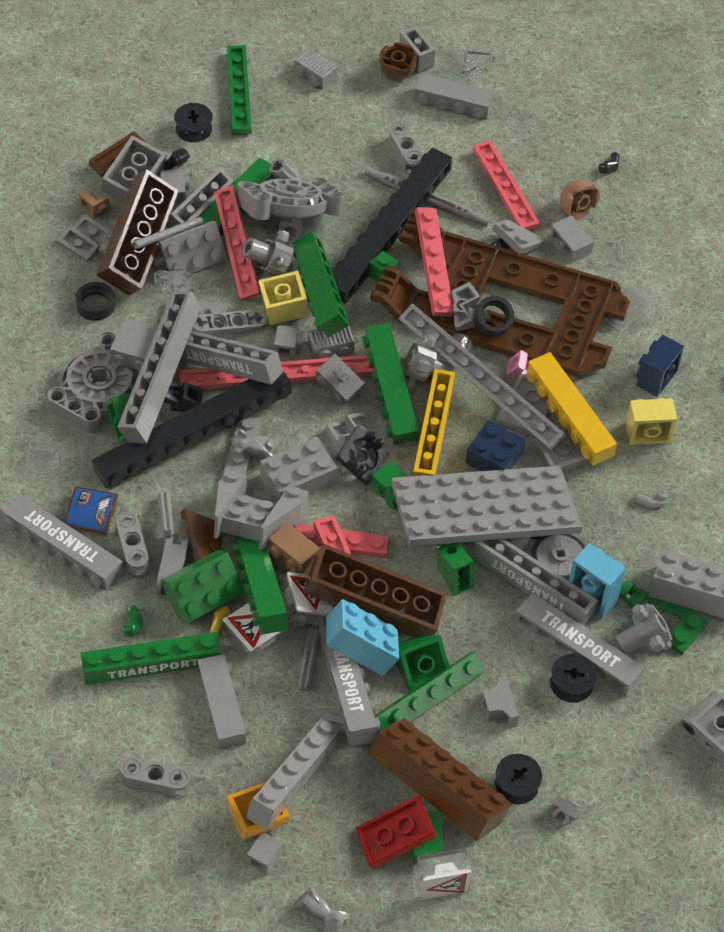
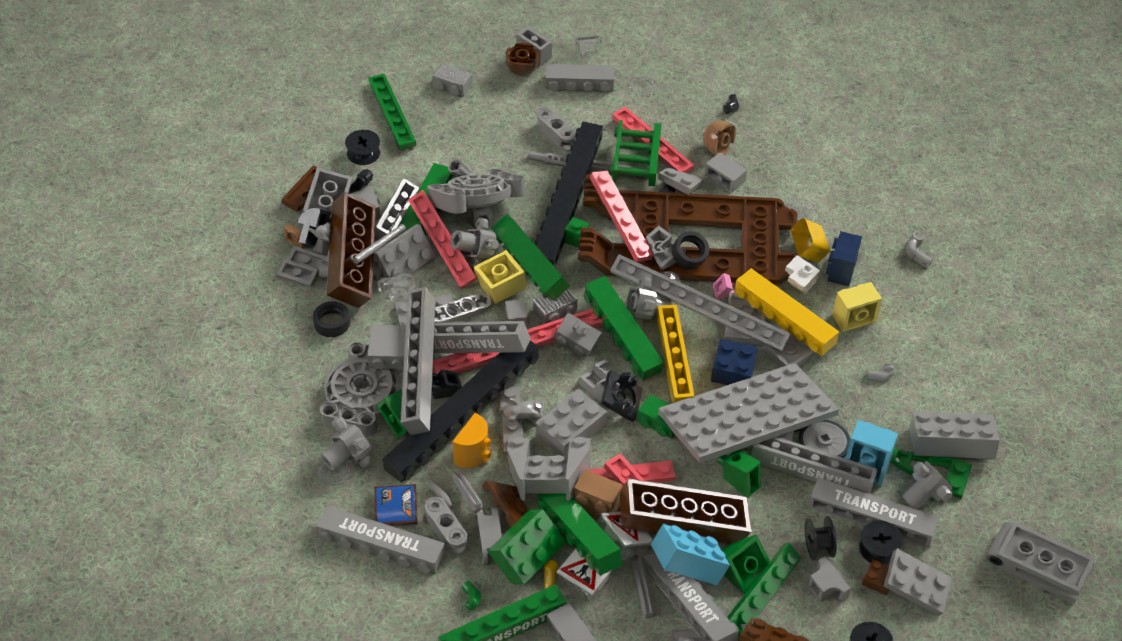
camera: 15 degrees left, 5 degrees down
none -> brick [298,208,331,246]
none -> light grey animal [309,223,331,256]
none -> light grey piece [320,417,371,470]
none -> light grey piece [429,481,453,510]
none -> light orange brick [453,413,492,468]
none -> green fence [609,120,661,186]
none -> white brick [785,255,820,294]
none -> yellow piece [791,218,830,262]
none -> black piece [804,516,837,560]
none -> reddish brown piece [862,559,889,596]
none -> light grey plate [884,549,952,615]

